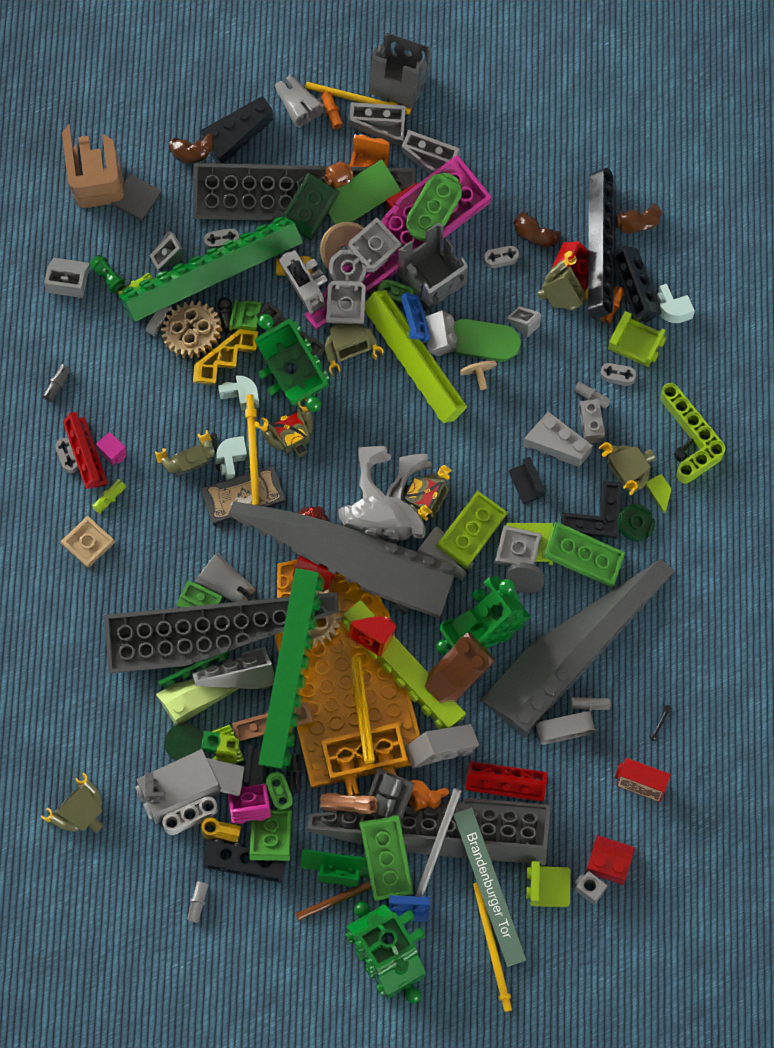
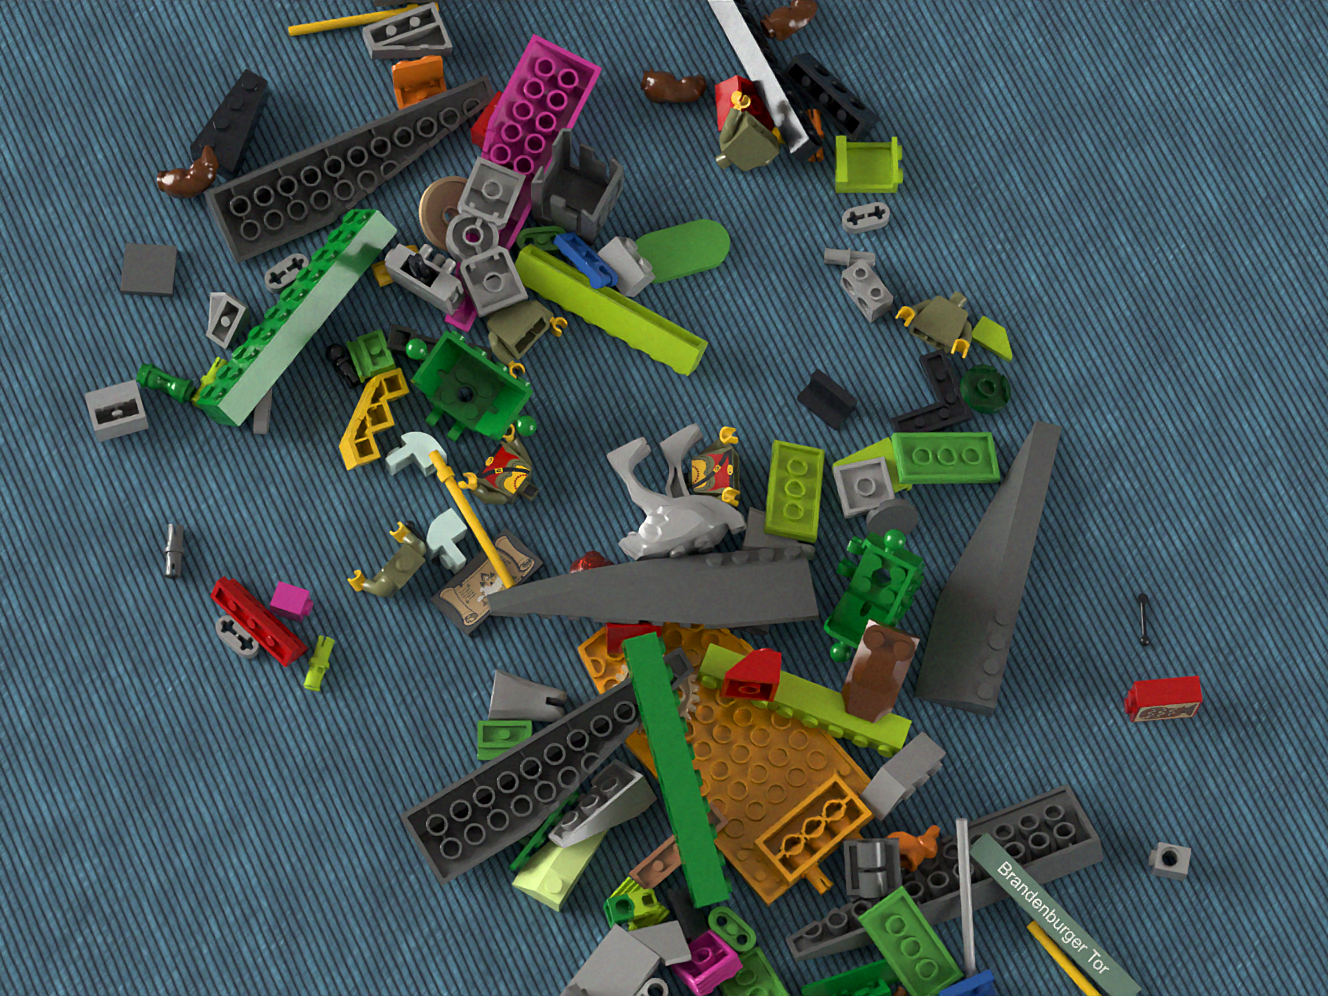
camera: 30 degrees left, 0 degrees up
tan tile [60,516,115,569] -> none
medium nougat piece [62,124,124,208] -> none
tan gear [161,301,222,359] -> none
dark green tile [164,723,203,761] -> none
light grey piece [275,75,325,127] -> none
dark green tile [282,173,340,240] -> none
black axle [287,753,302,794] -> none
nougat axle [320,793,378,814] -> none
orange pin [321,92,343,129] -> none
dark orange head [324,161,353,189] -> none
bright green tile [328,159,401,224] -> none
yellow axle [350,656,375,764] -> none
light grey wedge [402,130,460,175] -> none
bright green tile [406,173,462,241] -> none
tan shield [460,361,497,390] -> none
red fence [465,761,547,801] -> none
light grey beam [484,246,519,268] -> none
light grey slope [506,306,541,338] -> none
light grey wedge [523,412,593,467] -> none
lime bracket [526,861,570,907] -> none
light grey beam [536,711,596,745] -> none
light grey axle [571,696,611,712] -> none
red slope [585,835,635,885] -> none
light aqua brick [657,284,695,323] -> none
lime beam [660,383,725,483] -> none
black hand [674,438,694,462] -> none

